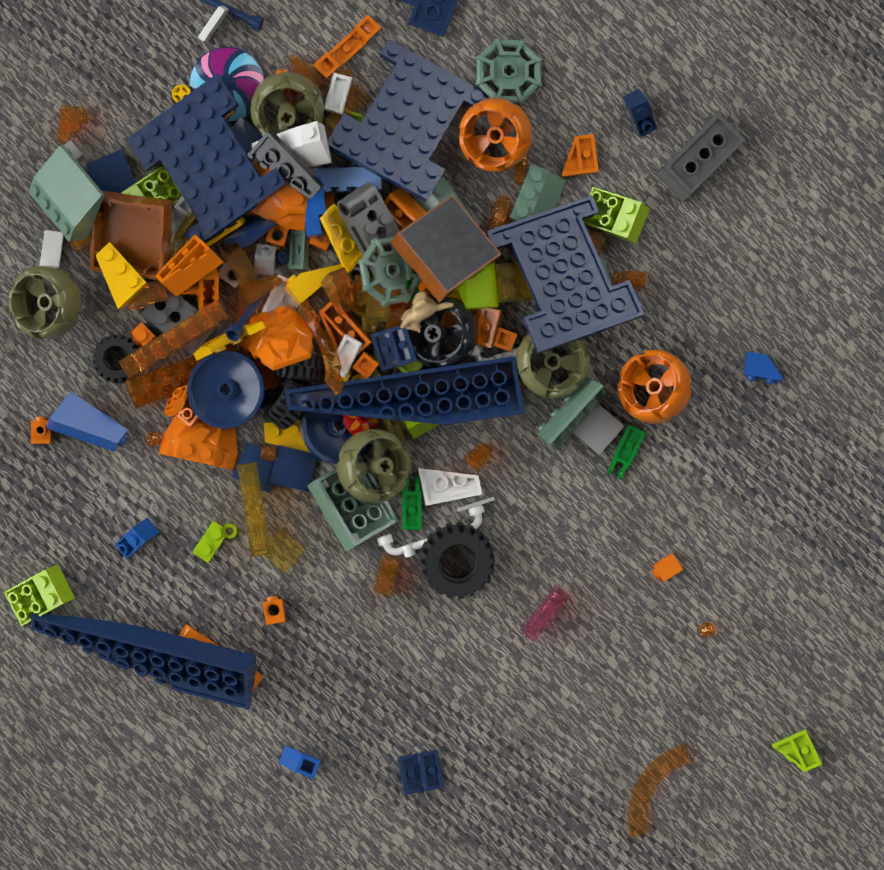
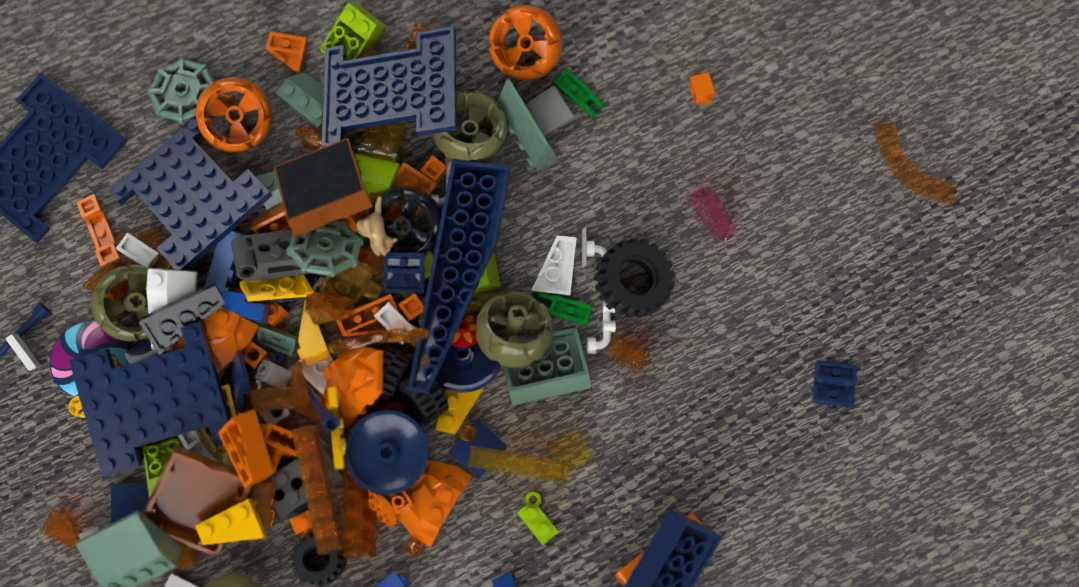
camera: 70 degrees left, 10 degrees down
orange brick [262,596,286,625] -> none
dark blue slope [269,445,318,492] -> none
blue slope [279,745,321,779] -> none
clear orange slope [463,443,493,472] -> none
clear orange axle [514,148,531,184] -> none
clear orange hinge [698,621,715,638] -> none
lime wing [772,728,822,772] -> none

